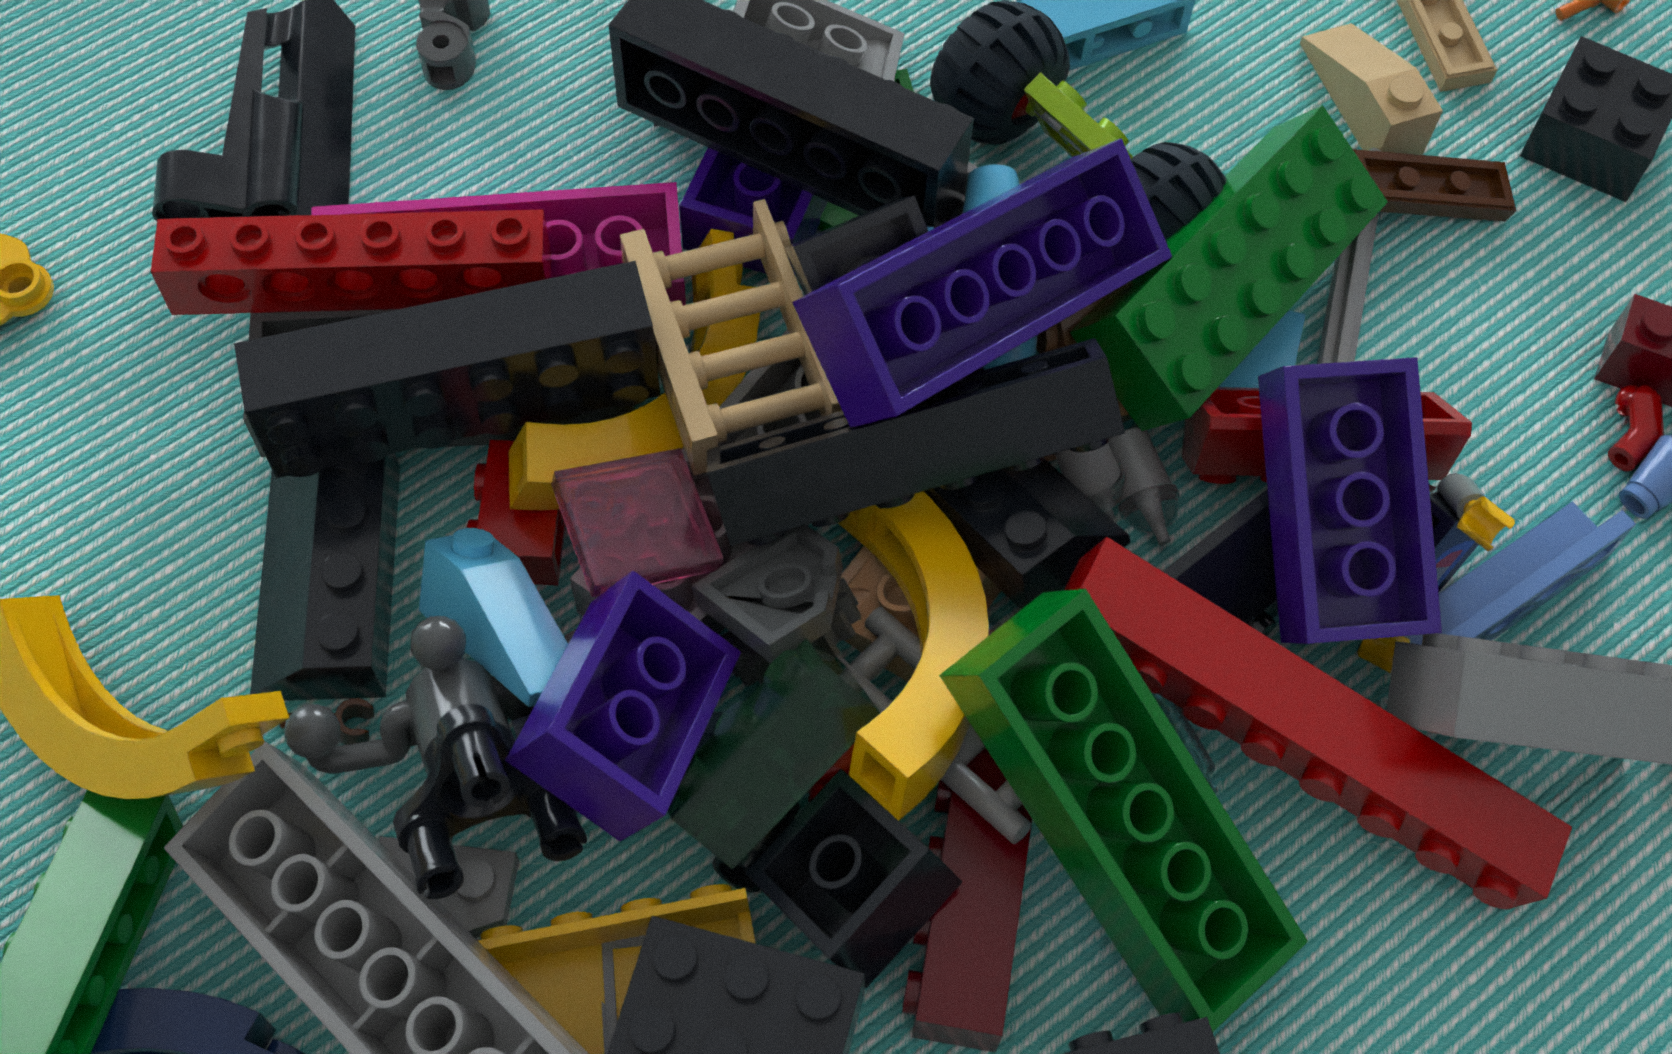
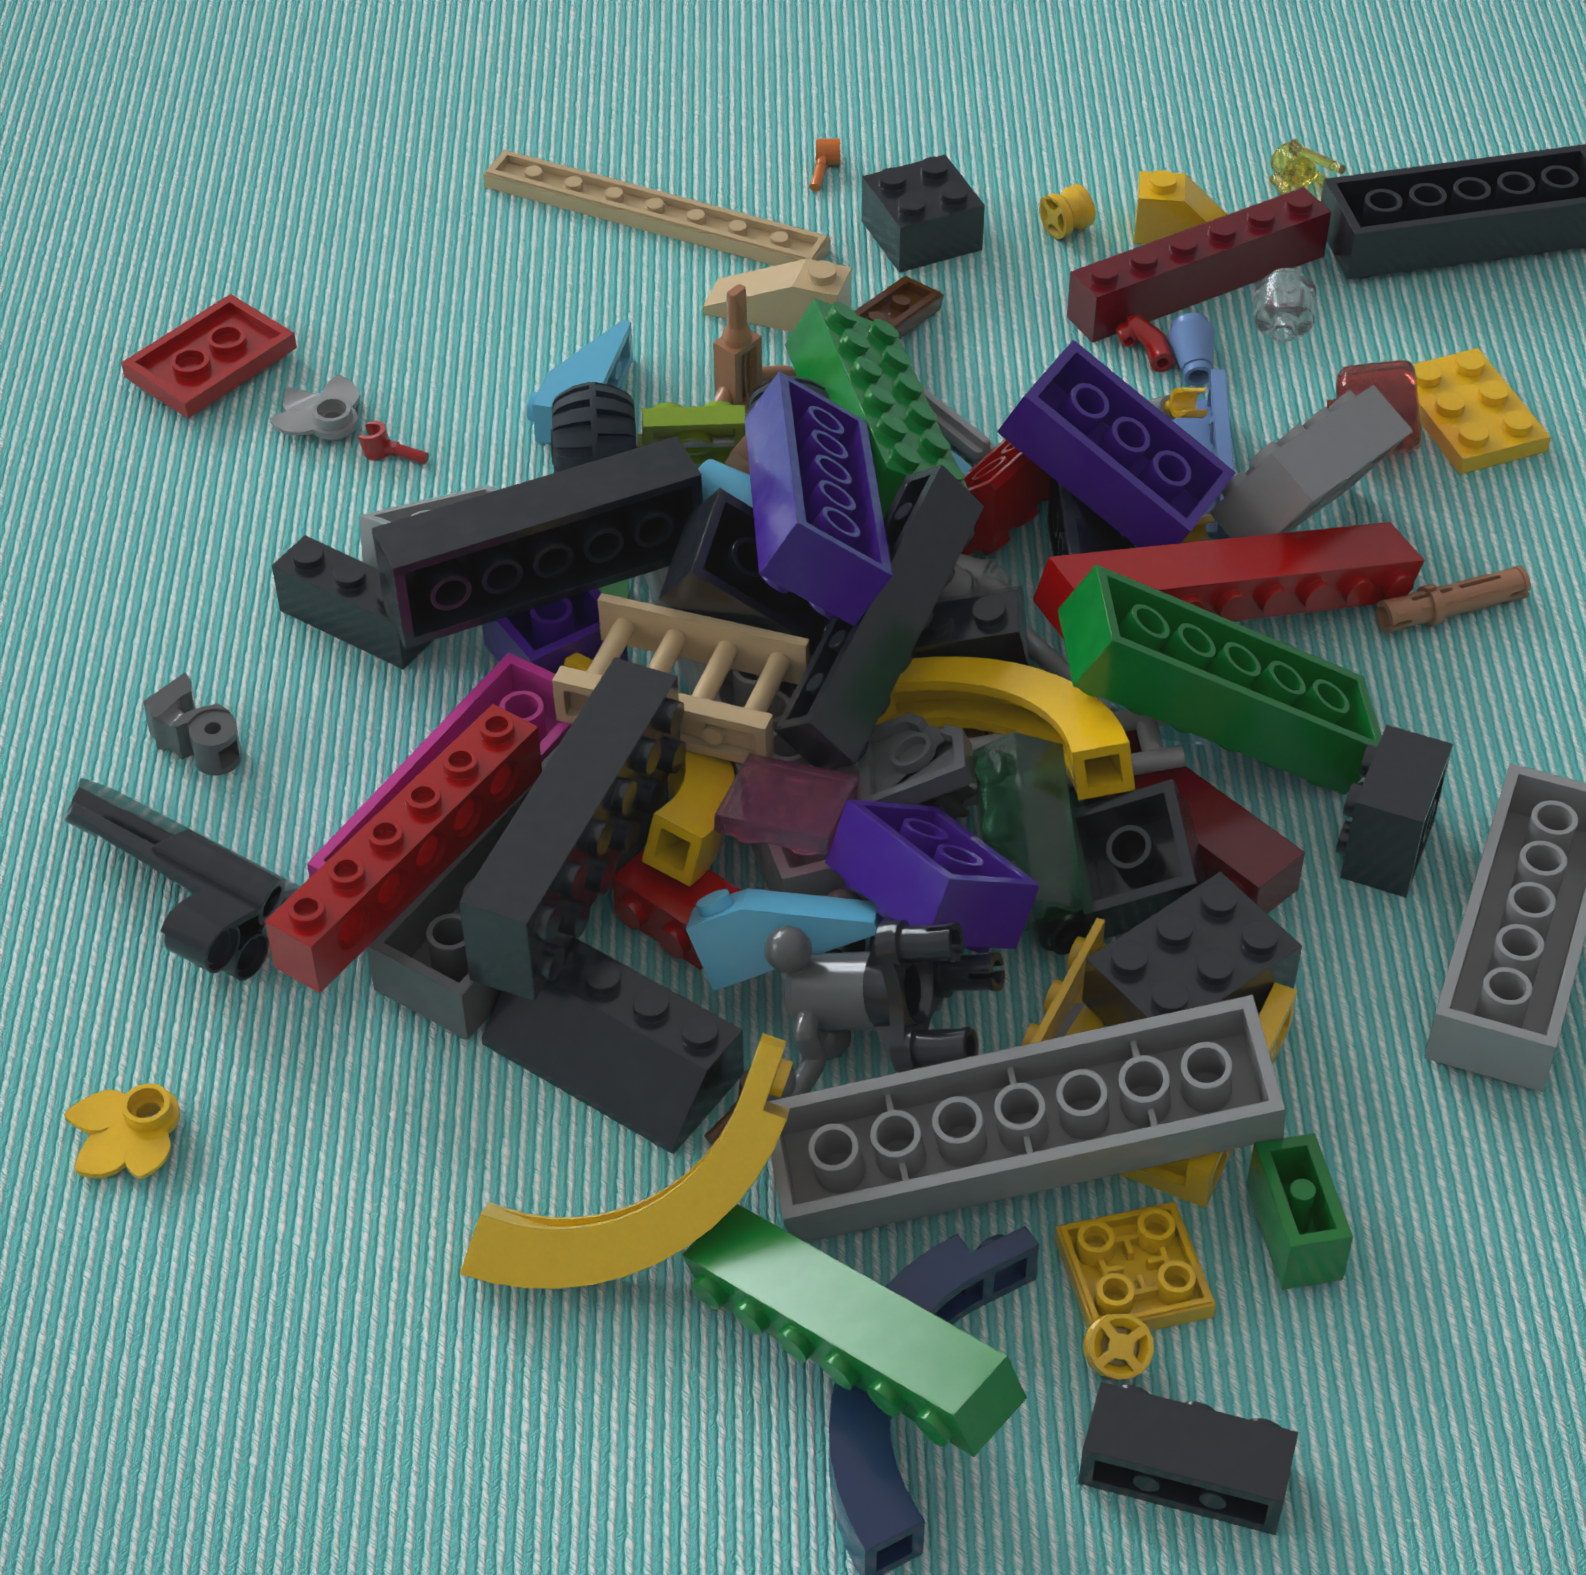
camera: 50 degrees left, 15 degrees down
none -> nougat piece [712,284,797,413]
none -> nougat pin [1376,566,1531,634]

